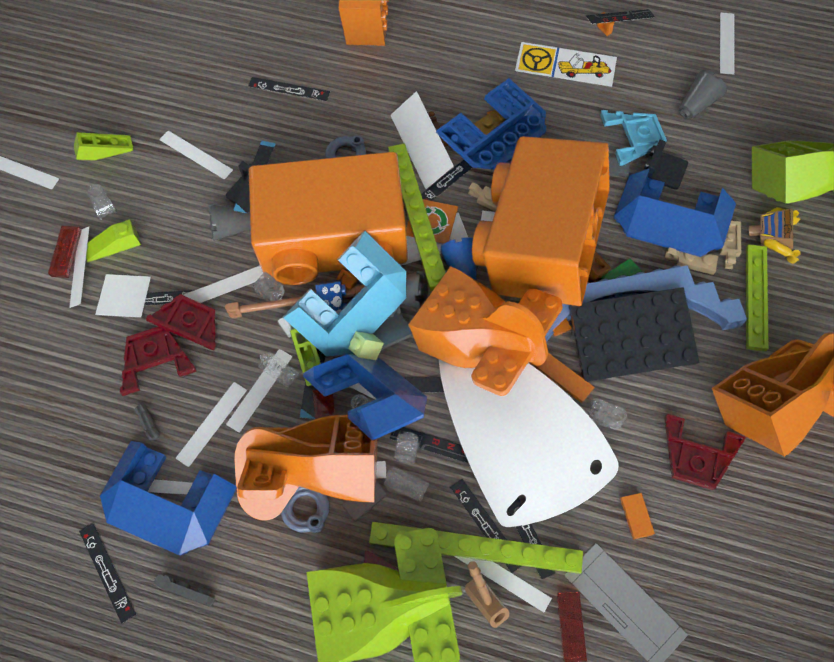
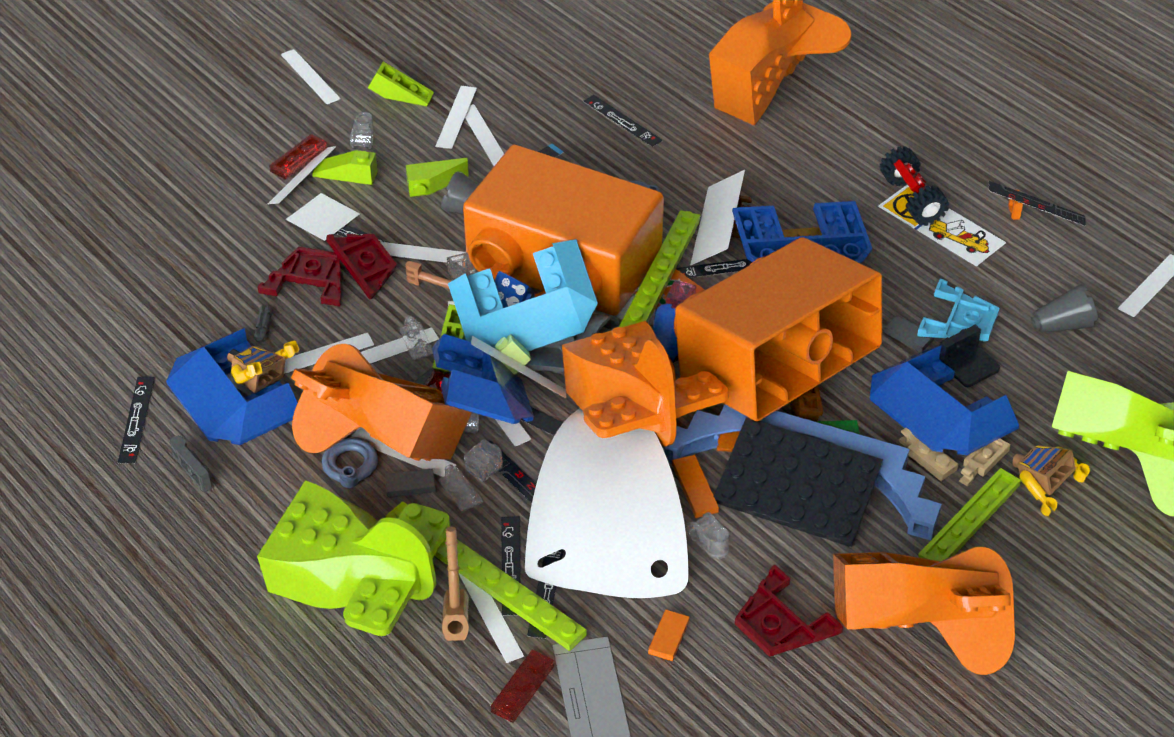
camera: 30 degrees right, 20 degrees down
none -> torso [227,340,299,393]
none -> lime slope [406,158,469,197]
none -> white sticker [435,86,477,149]
none -> white sticker [471,336,566,398]
none -> clear pink brick [666,280,696,309]
none -> black plate [880,146,949,226]

